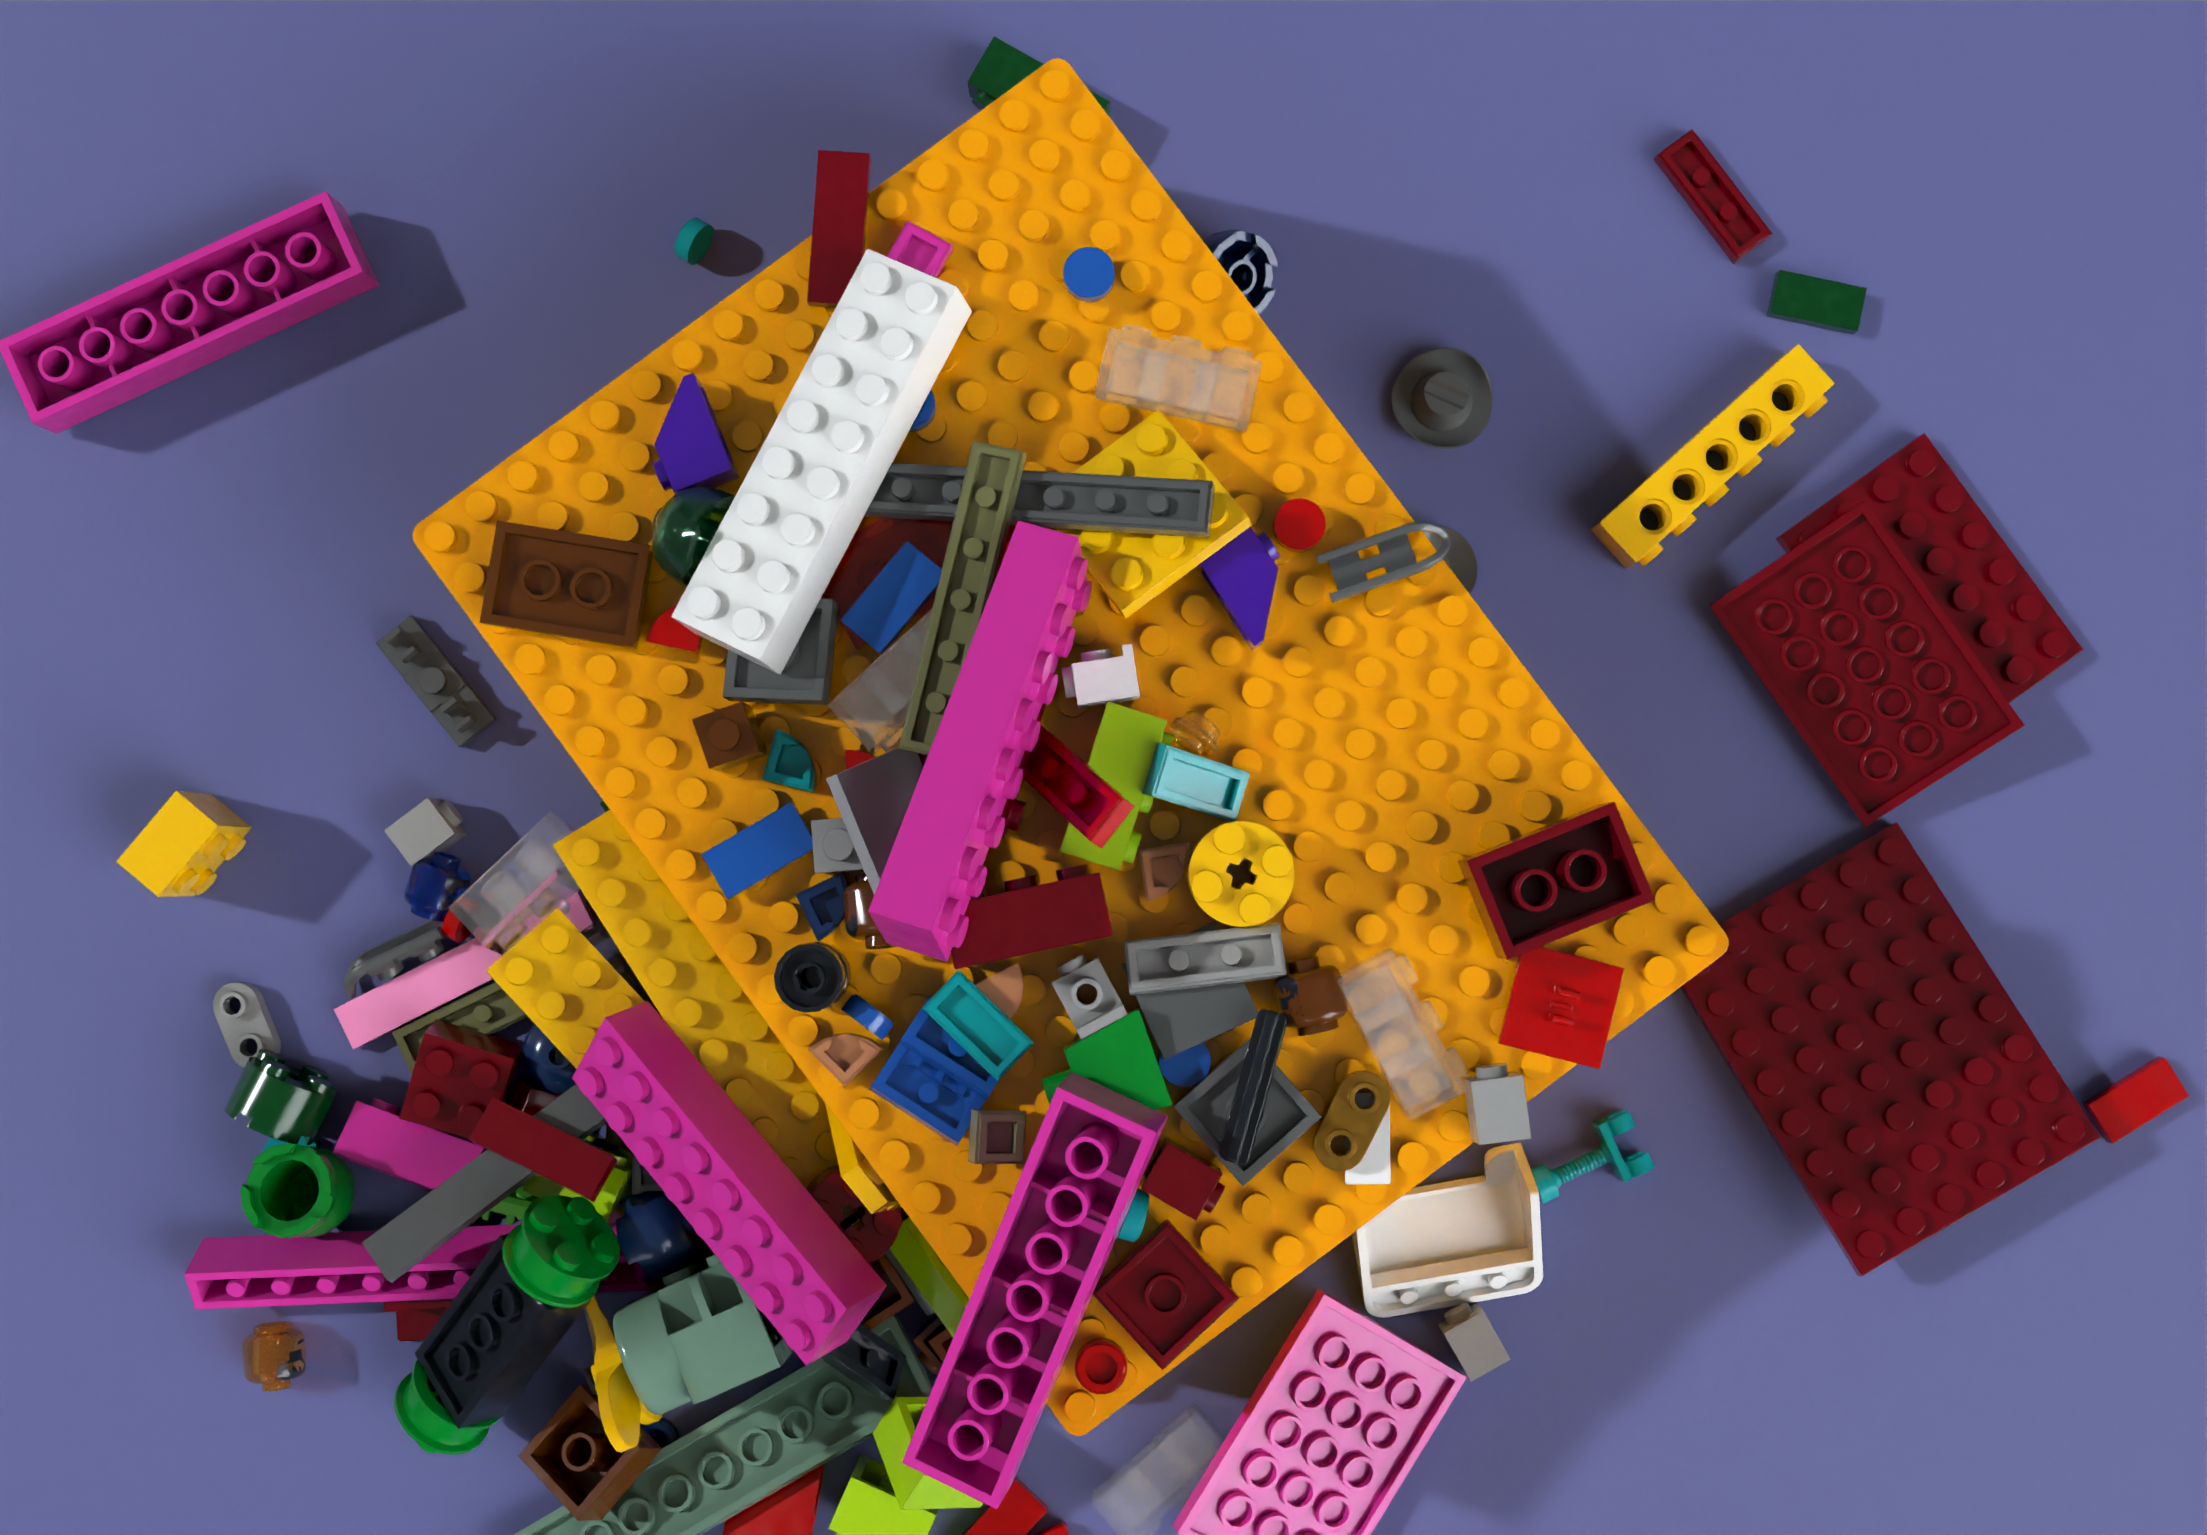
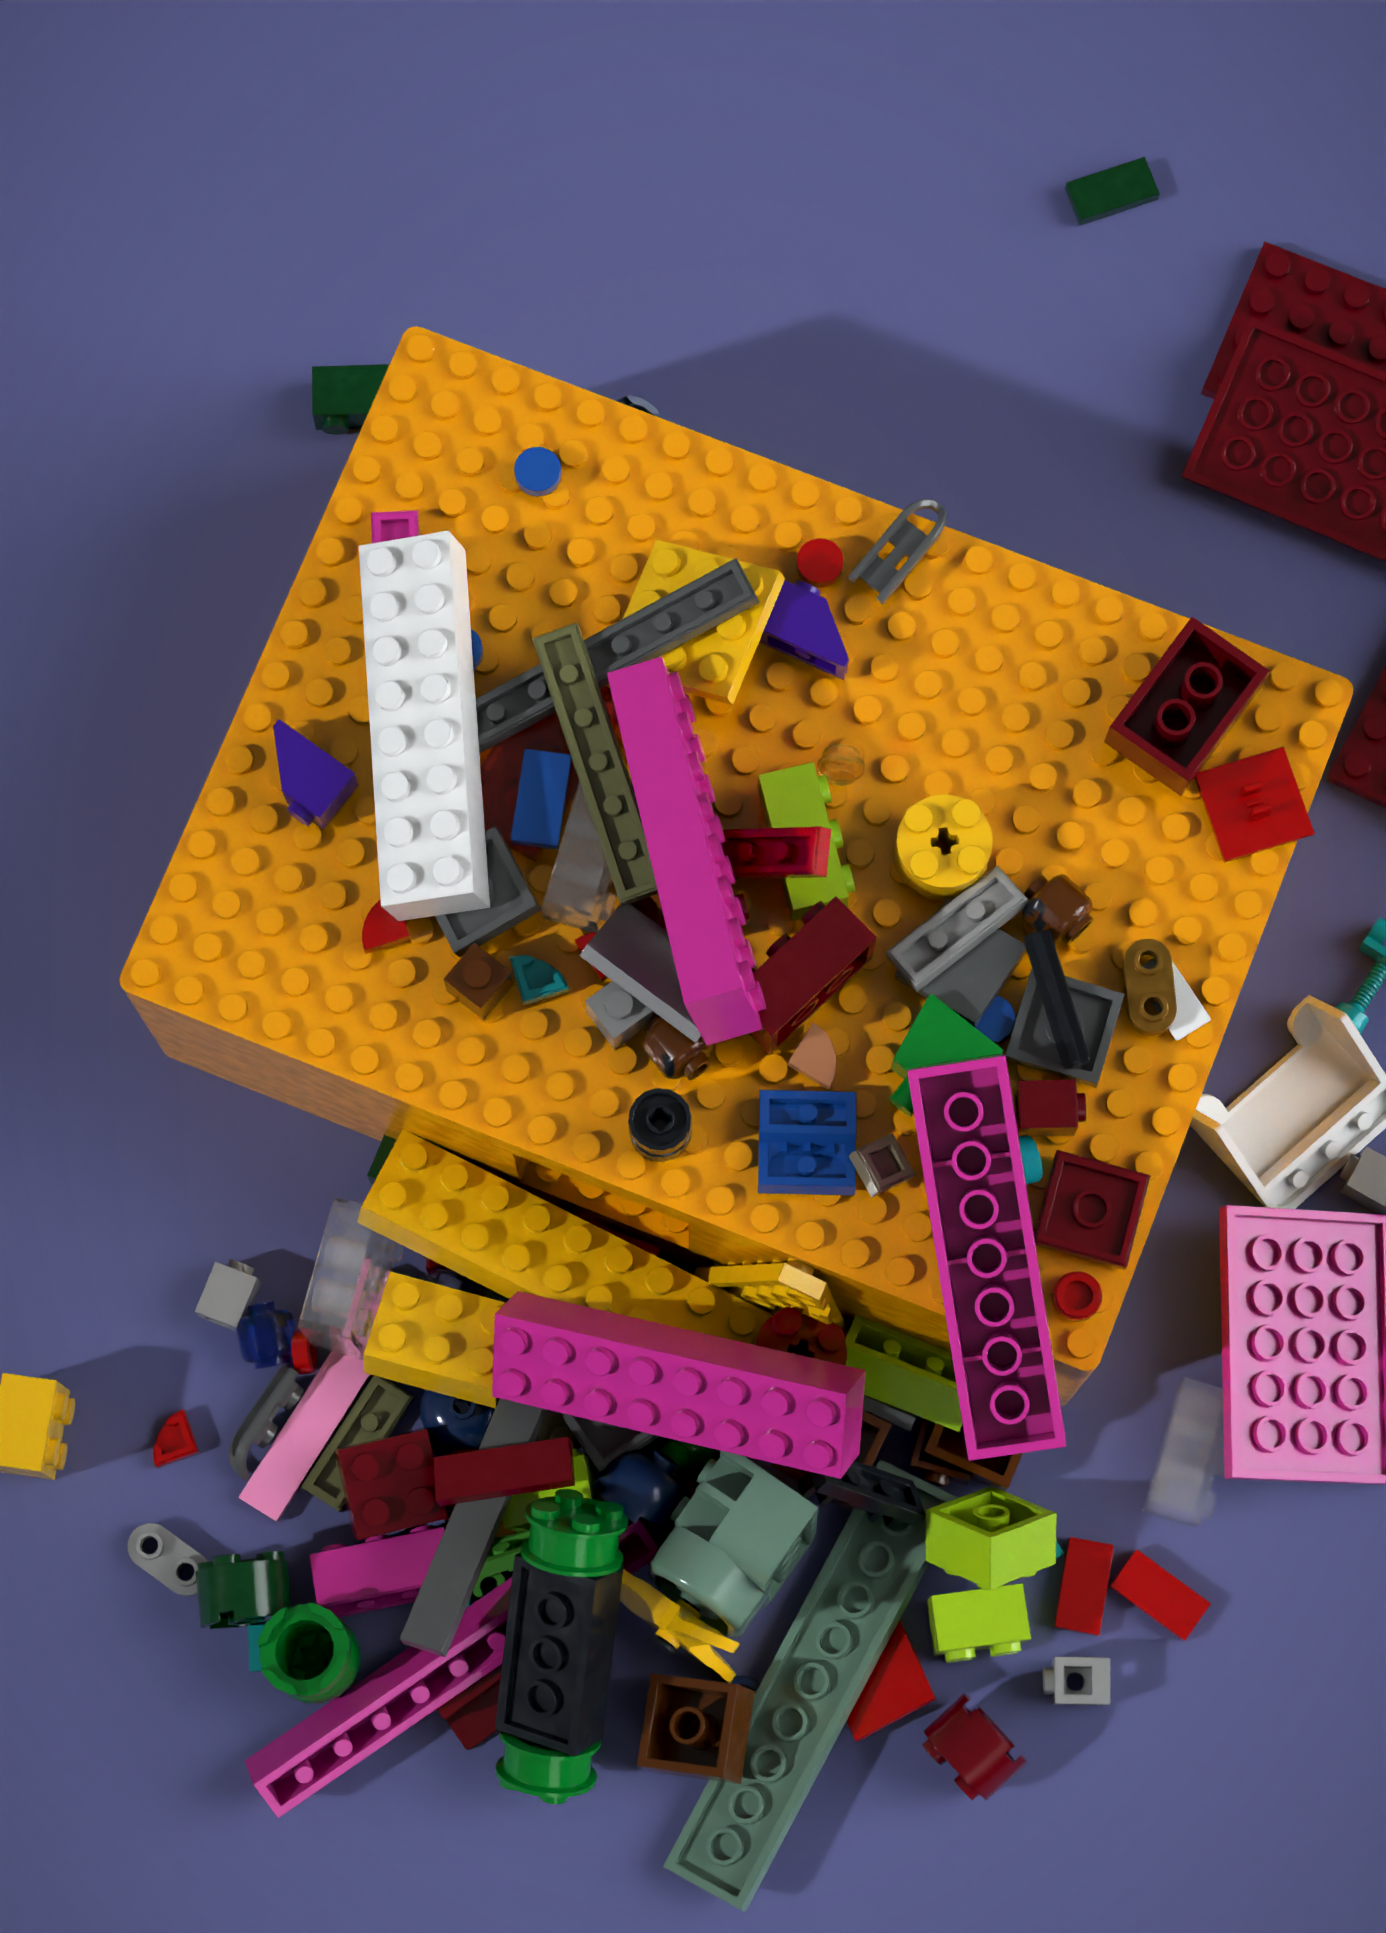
camera: 35 degrees left, 10 degrees down
clear orange head [242,1321,306,1392] -> none
dark grey plate [376,615,498,747] -> none
reddish brown plate [479,521,654,649] -> none
clear green cylinder [652,485,736,587] -> none
teal tile [674,217,714,265] -> none
blue tile [702,802,813,899] -> none
dark blue tile [796,872,849,941] -> none
dark red tile [807,150,871,308] -> none
nougat tile [808,1033,883,1086] -> none
blue tile [841,994,894,1040] -> none
teal tile [922,970,1035,1081] -> none
light grey brick [1052,953,1128,1039] -> none
white brick [1061,644,1140,709] -> none
clear brick [1096,324,1262,432] -> none
nougat tile [1138,842,1190,901] -> none
tile [1142,743,1250,822] -> none
clear brick [1336,948,1468,1121] -> none
dark grey hat [1391,347,1493,449] -> none
light grey brick [1463,1063,1532,1145] -> none
yellow brick [1590,344,1835,569] -> none
dark red tile [1653,129,1773,264] -> none
none -> red tile [153,1409,200,1469]

